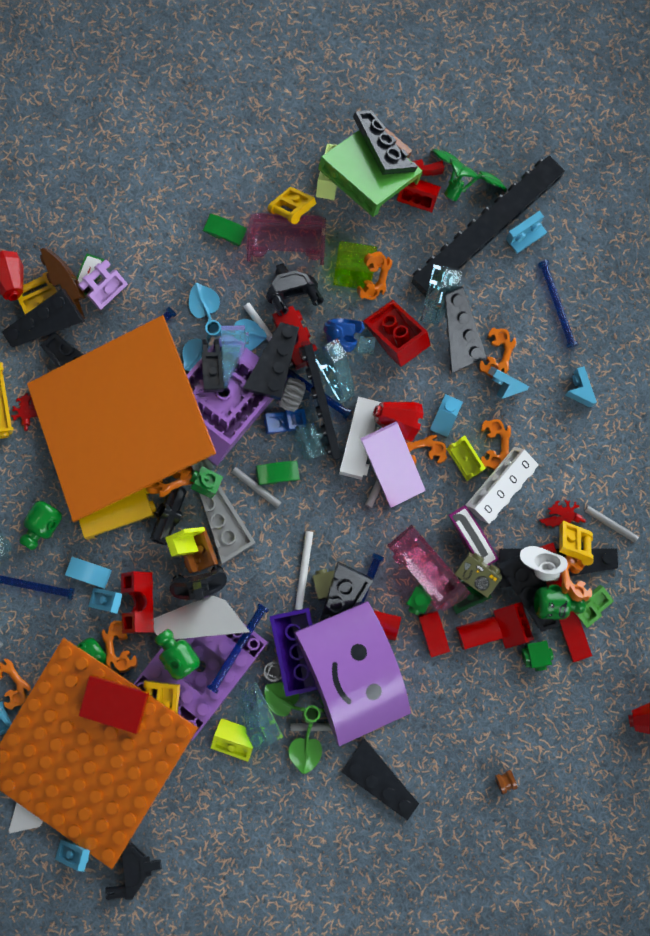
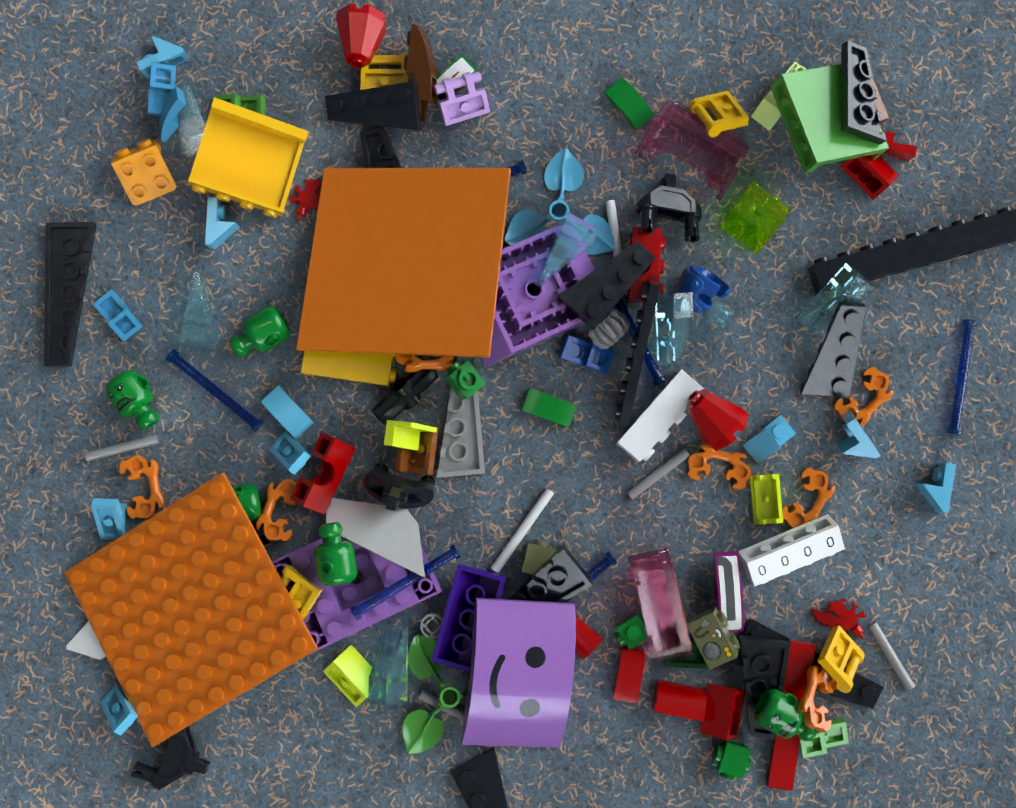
camera: 30 degrees right, 5 degrees up
red tile [79,675,149,734] -> none
black hinge [201,339,224,393] -> none
light grey bar [231,467,282,508] -> none
clear light blue hips [294,422,325,460] -> none
orange helmet [357,251,393,300] -> none
lavender tile [361,422,426,508] -> none
red slope [363,300,431,367] -> none
green plant [431,149,507,201] -> none
medium azure bracket [506,211,547,253] -> none
white piece [520,546,568,581] -> none

